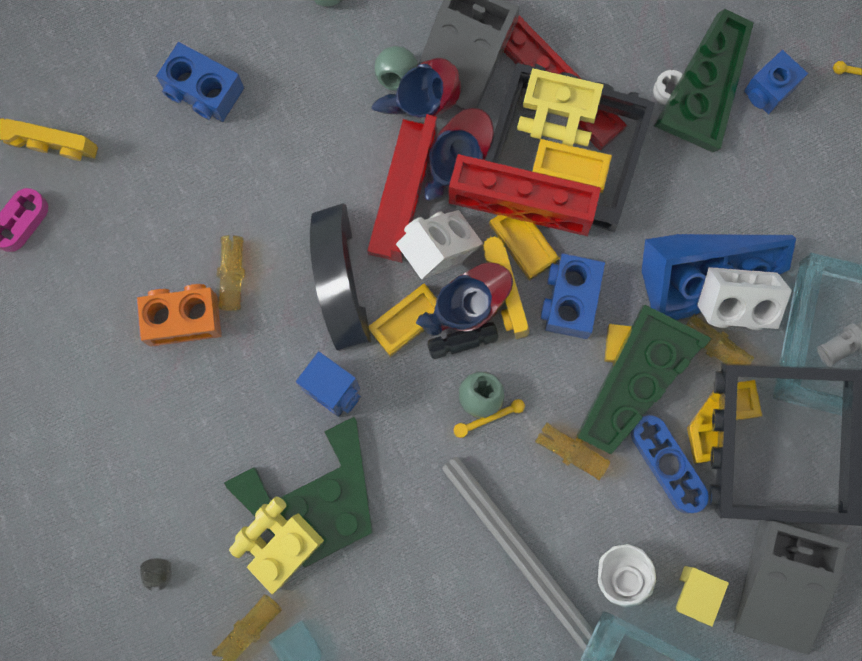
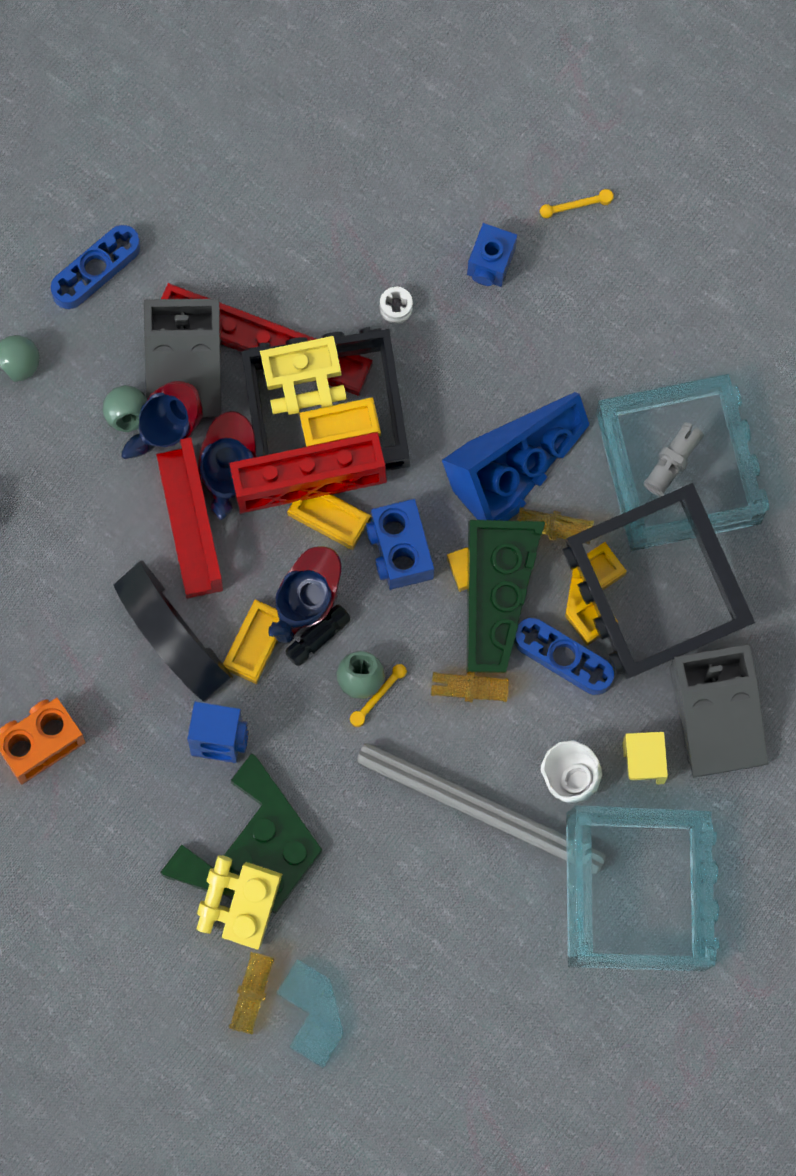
camera: 30 degrees left, 5 degrees down
clear smoke hinge [140,558,172,591] -> none
clear yellow pin [216,235,245,311] -> none
white brick [396,210,483,280] -> none
yellow hinge [483,236,529,339] -> none
dark green wing [654,9,754,152] -> none
white brick [697,267,792,330] -> none

